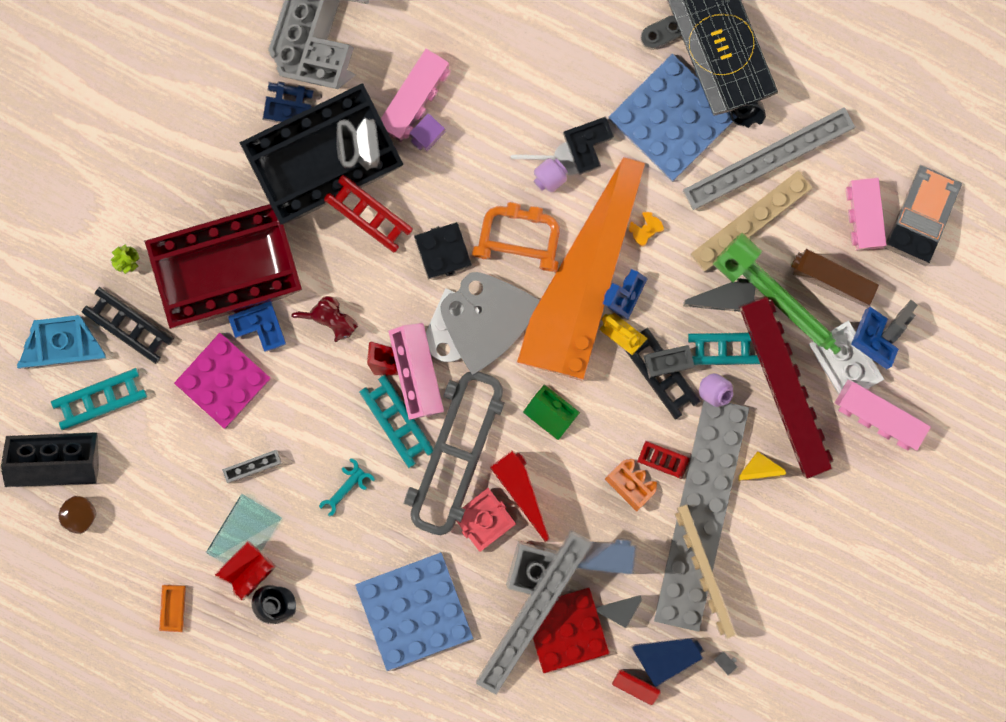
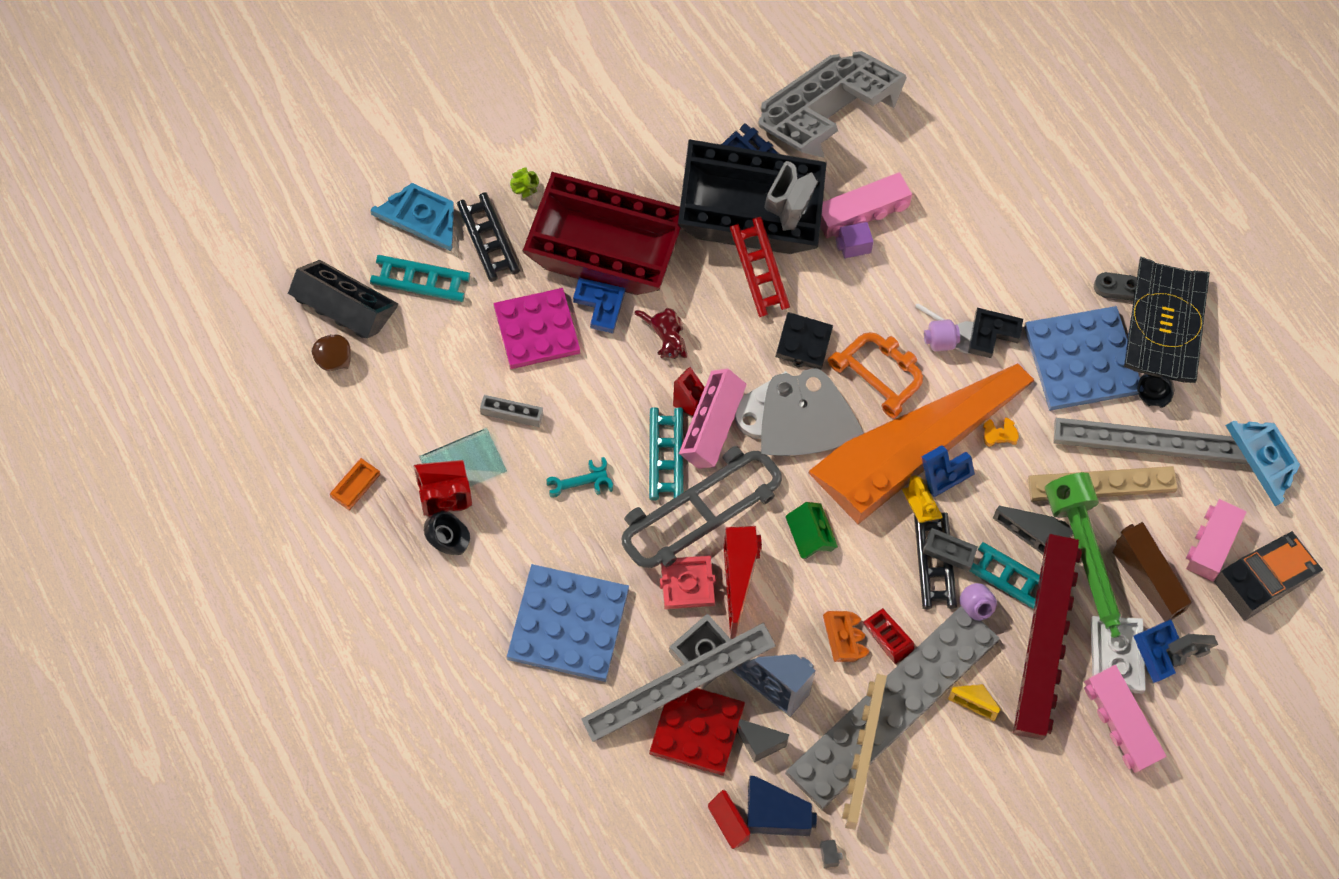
camera: 25 degrees right, 20 degrees down
none -> dark azure wing [1225,421,1300,506]

